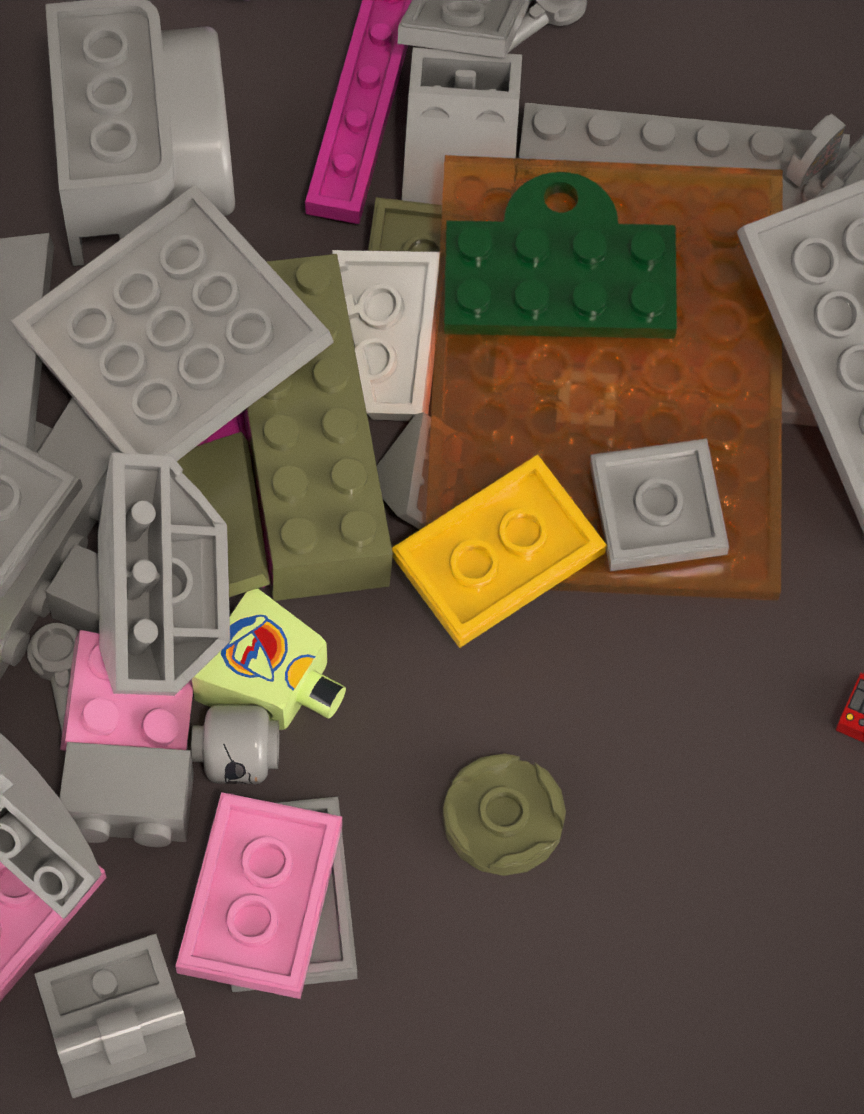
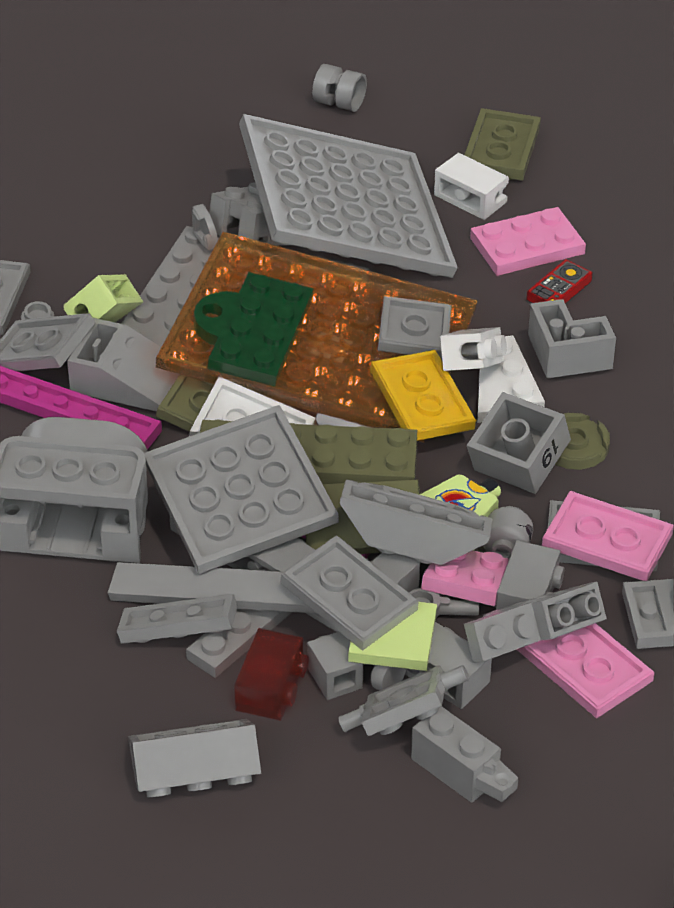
camera: 75 degrees left, 20 degrees down
none -> yellowish green torso [63,274,143,322]
none -> white brick [440,327,507,371]
none -> light grey brick [467,392,571,494]
none -> white wing [477,335,545,423]
none -> light grey brick [528,299,616,378]

